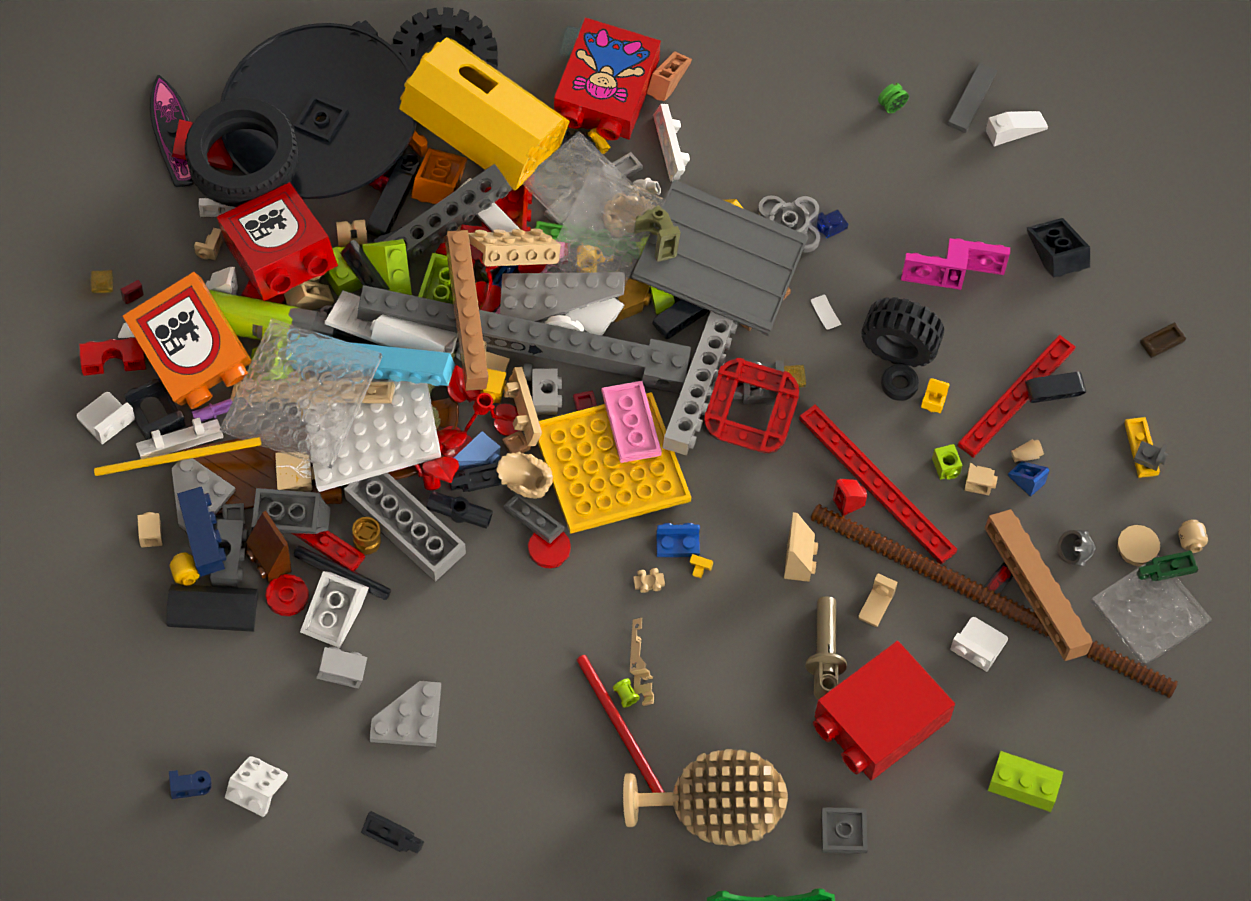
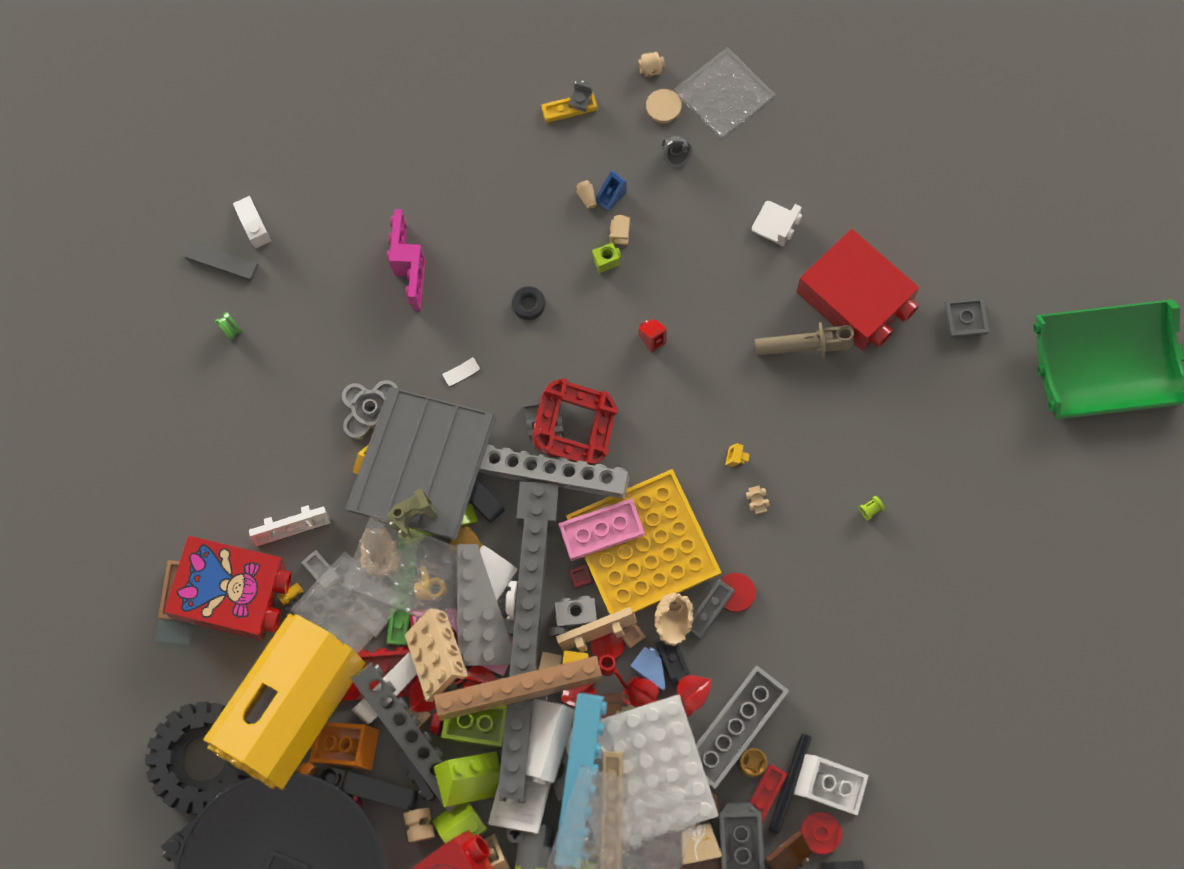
camera: 85 degrees left, 10 degrees up
white bracket [225,757,288,817] -> none
light grey brick [316,647,367,689] -> none
black tile [340,240,390,290] -> none
black hinge [361,811,424,853] -> none
light grey plate [370,681,441,747] -> none
black piece [427,491,493,529] -> none
red piece [576,655,664,793] -> none
tan plant [623,749,788,846] -> none
white piece [628,178,661,197] -> none
tan piece [630,618,654,706] -> none
nougat slope [647,51,692,101] -> none
blue bracket [656,523,700,557] -> none
clear yellow plate [784,365,806,387] -> none
tan slope [784,512,818,582] -> none
red plate [799,404,957,565] -> none
reddish brown piece [811,504,1178,698] -> none
clear blue bracket [816,209,849,238] -> none
tan bracket [858,573,898,627] -> none
black tyre [861,297,945,367] -> none
yellow bracket [921,378,950,413] -> none
red tile [957,335,1076,458] -> none
sticker [984,562,1014,594] -> none
medium nougat brick [985,509,1092,661] -> none
lime slope [988,751,1063,812] -> none
black beam [1025,372,1086,403] -> none
black slope [1027,218,1090,278] -> none
dark green hinge [1136,551,1199,581] -> none
dark brown tile [1140,322,1186,358] -> none

